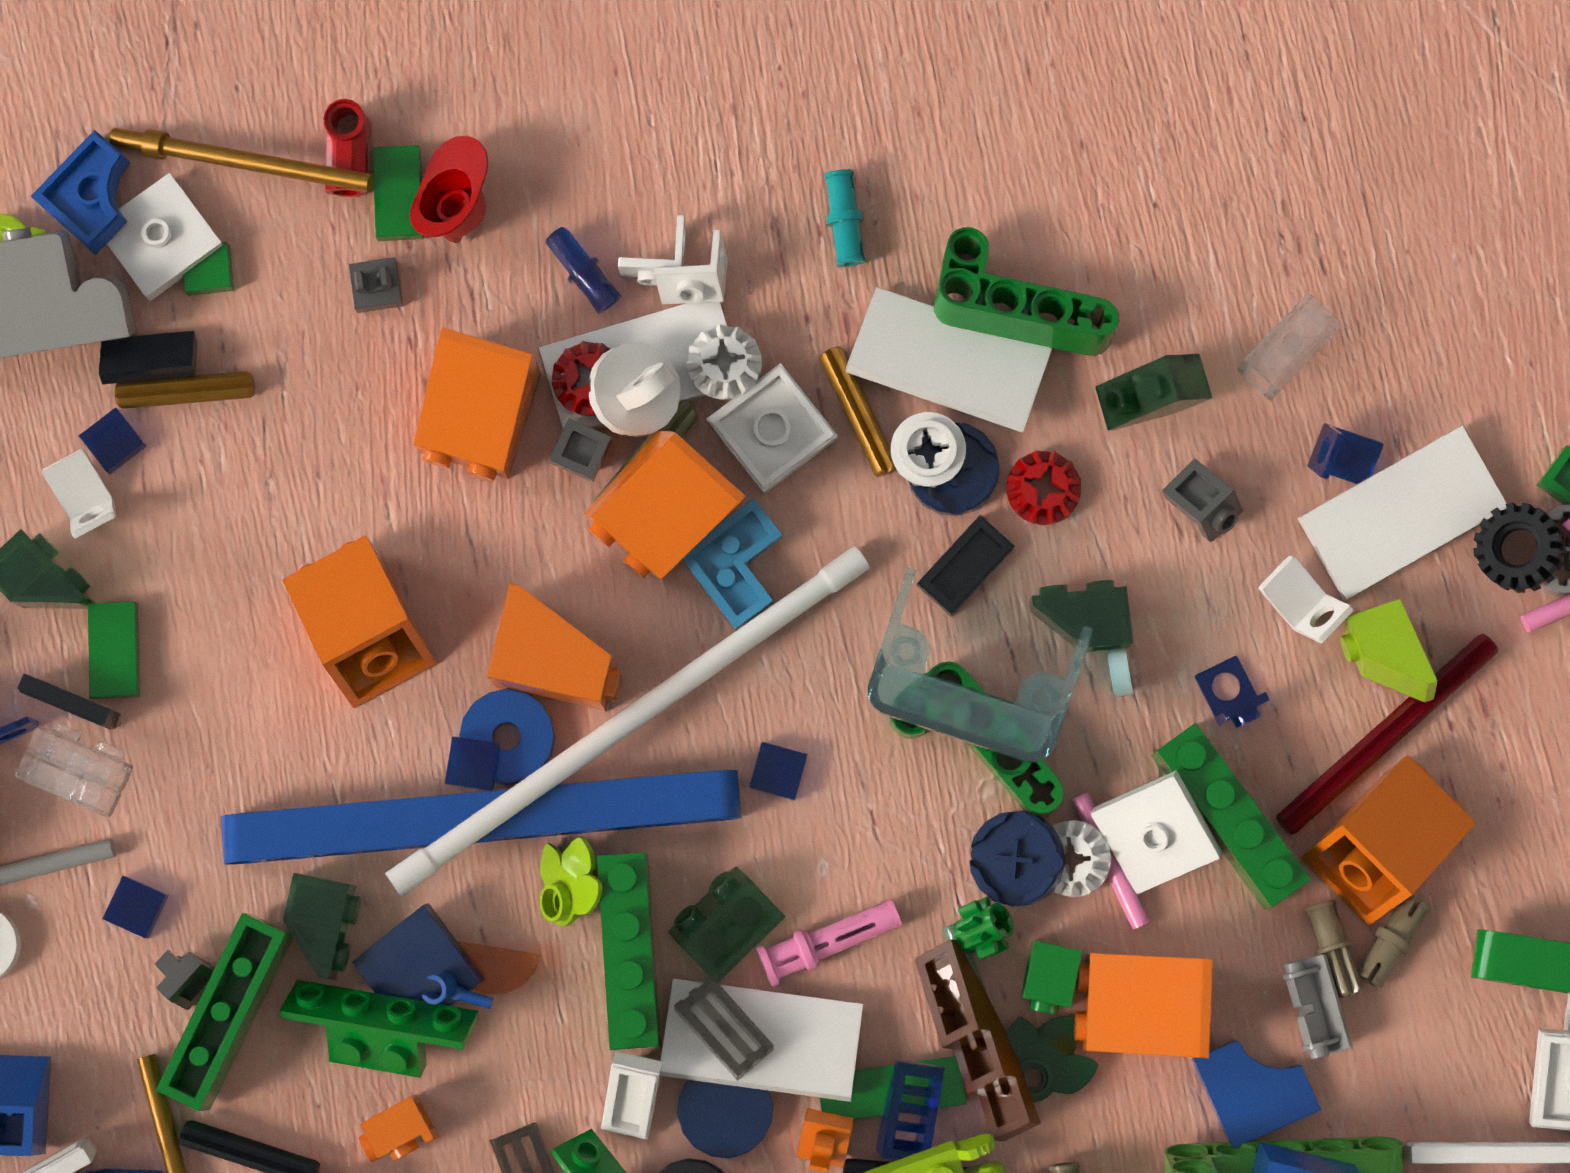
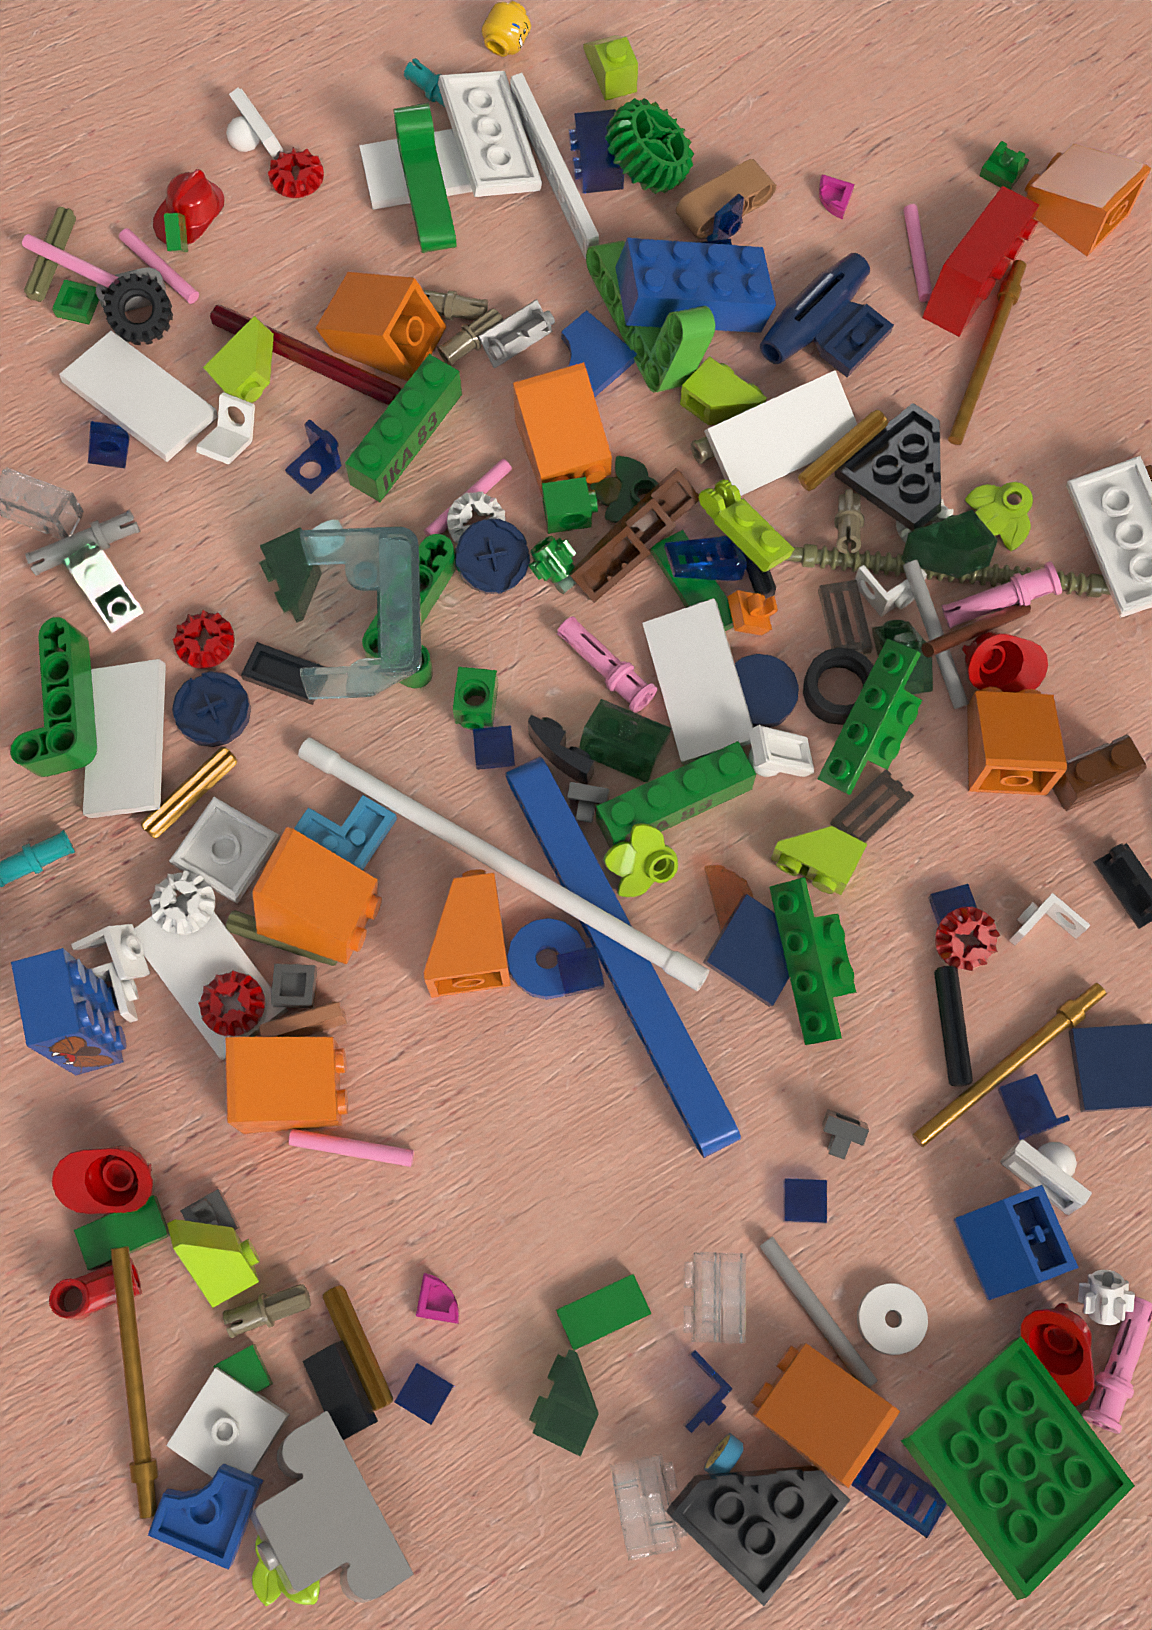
camera: 115 degrees left, 10 degrees down
black tile [17,673,121,730] -> none
white bracket [42,448,116,539] -> none
green brick [155,913,295,1111] -> none
orange slope [282,535,437,708] -> none
clear green slope [283,873,361,980] -> none
orange brick [359,1095,439,1162] -> none
blue hand [422,972,494,1009] -> none
clear blue axle [546,227,622,314] -> none
white tile [588,342,681,437] -> none
clear smoke tile [674,975,774,1081] -> none
white gear [891,412,966,488] -> none
white plate [1090,770,1223,895] -> none
dark grey bracket [1162,459,1243,542] -> none
none -> blue brick [11,948,127,1076]
none -> light grey pin [25,509,140,576]
none -> lime slope [167,1219,260,1308]
none -> dark tan axle [223,1284,311,1338]
none -> nougat tile [259,1001,347,1037]
none -> bright pink bar [289,1129,414,1167]
none -> dark pink tile [416,1273,459,1324]
none -> green brick [452,667,498,730]
none -> black slope [528,715,594,785]
none -> dark grey tile [567,782,610,823]
none -> lime slope [771,826,868,895]

